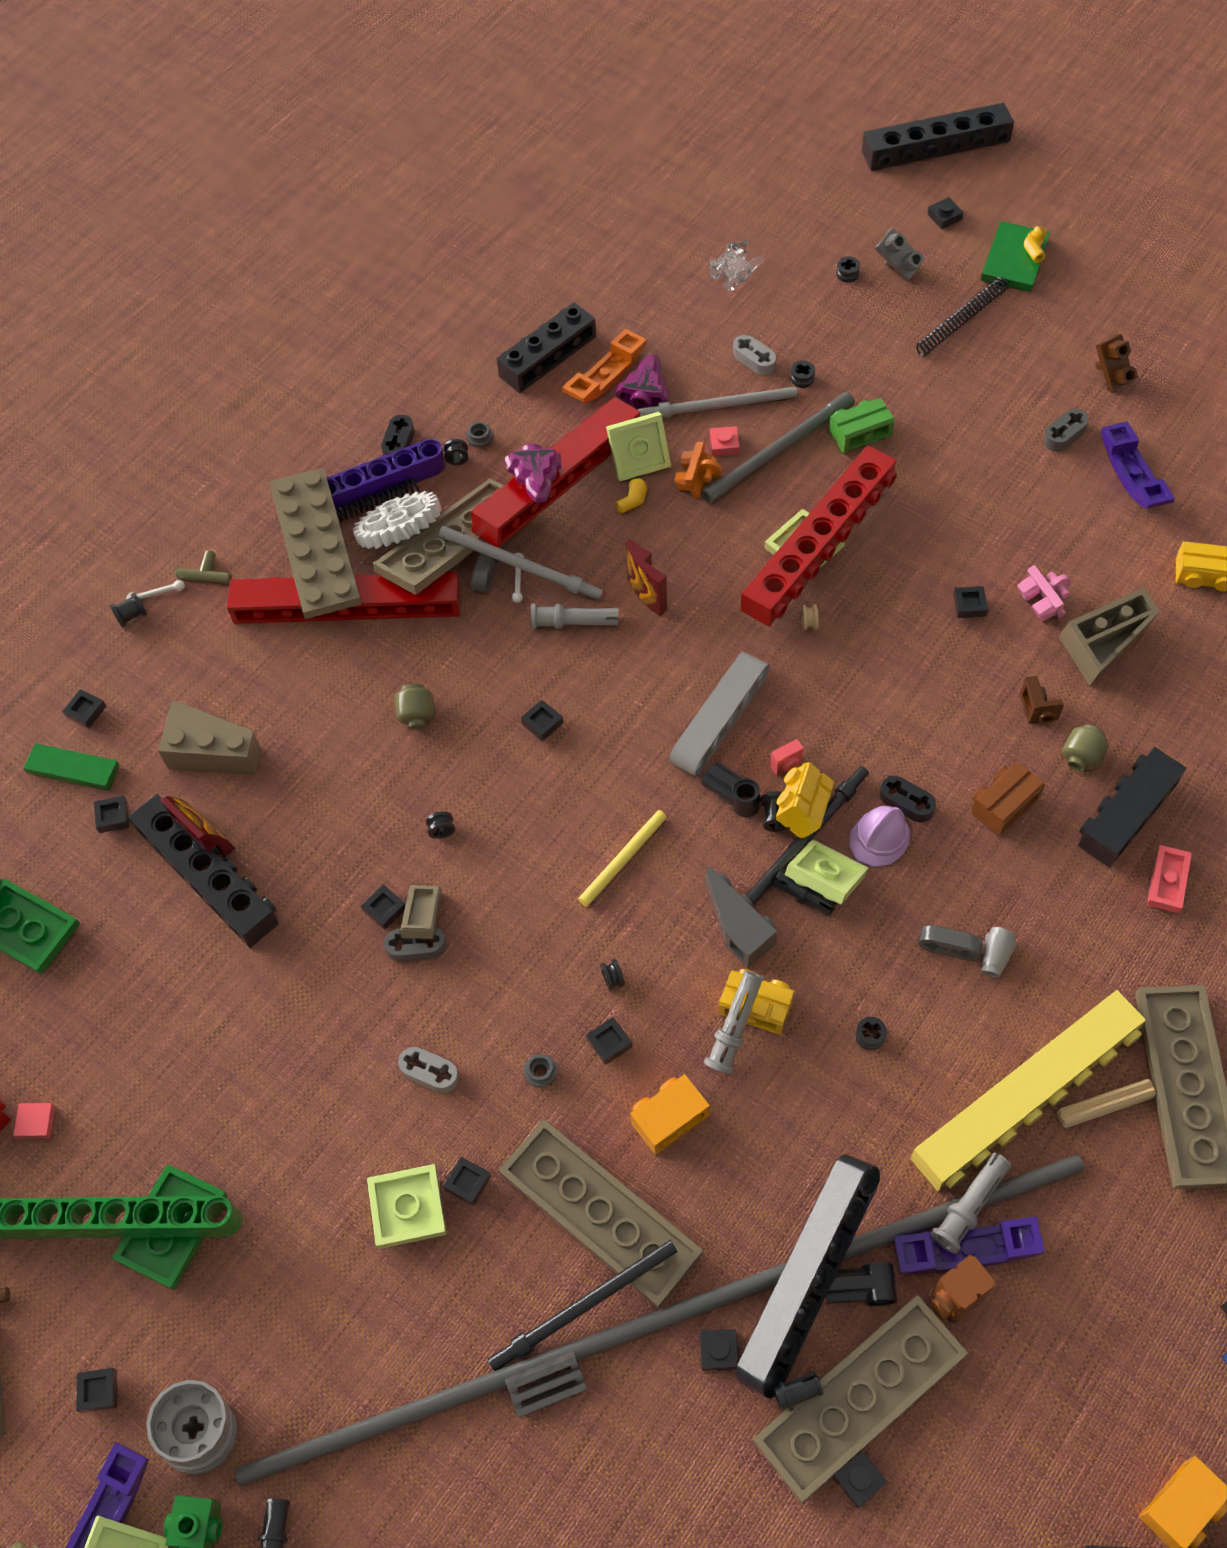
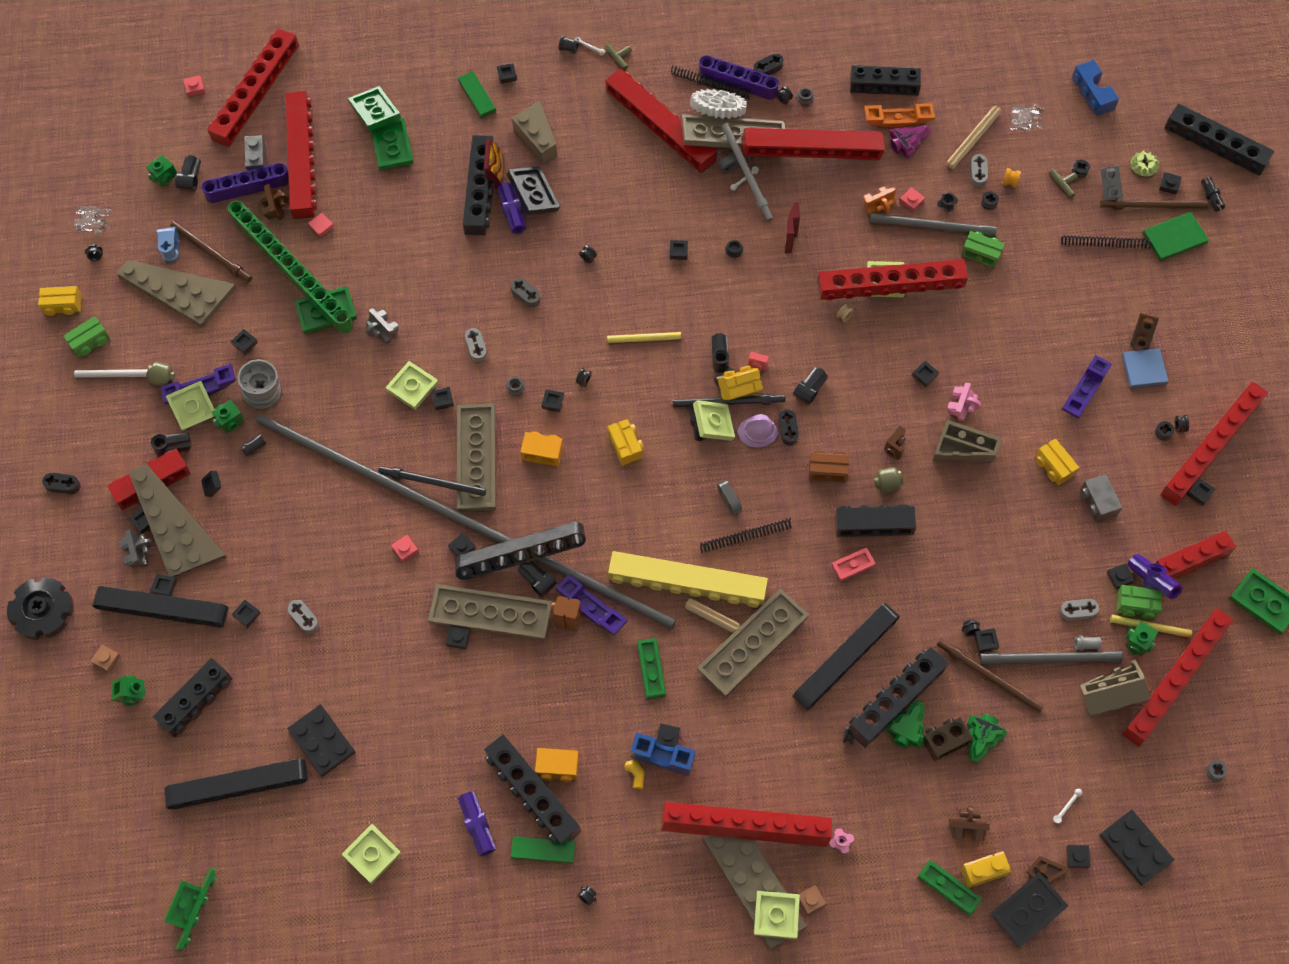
camera: 45 degrees right, 5 degrees up
black plate [94,795,130,834] -> none
dark tan plate [269,467,362,619] -> none
black plate [361,884,406,930] -> none
olive head [394,683,435,729] -> none
dark tan tile [400,885,442,939] -> none
magenta rock [505,443,561,503] -> none
flat silver tile [505,1351,587,1417] -> none
light grey pin [531,603,618,629] -> none
yellowish green plate [606,412,671,481] -> none
yellow arm [615,478,647,514] -> none
light grey bar [637,387,797,419] -> none
light grey beam [669,651,770,776] -> none
light grey pin [704,970,764,1074] -> none
dark grey slope [705,867,777,968] -> none
black pin [773,1371,823,1411] -> none
black bush [855,1017,887,1050] -> none
light grey pin [930,1153,1012,1254] -> none
light grey cone [981,927,1017,978] -> none
yellow arm [1024,226,1047,263] -> none
dark grey beam [1043,409,1089,451] -> none
none -> flat silver hips [366,308,399,344]
none -> coral plate [391,535,419,562]
none -> dark purple piece [498,182,526,235]
none -> black plate [507,166,560,215]
none -> green tile [637,638,666,700]
none -> black piece [700,518,792,553]
none -> black plate [725,240,743,258]
none -> black piece [793,367,828,405]
none -> black plate [937,193,958,212]
none -> tan axle [946,106,1001,169]
none -> light orange wheel [1002,168,1021,188]
none -> olive piece [1049,169,1078,198]
none -> blue arch [1072,60,1119,116]
none -> reddish brown bar [1100,198,1209,209]
none -> medium blue tile [1122,348,1168,388]
none -> yellowish green gear [1130,150,1160,177]
none -> black pin [1201,177,1226,212]

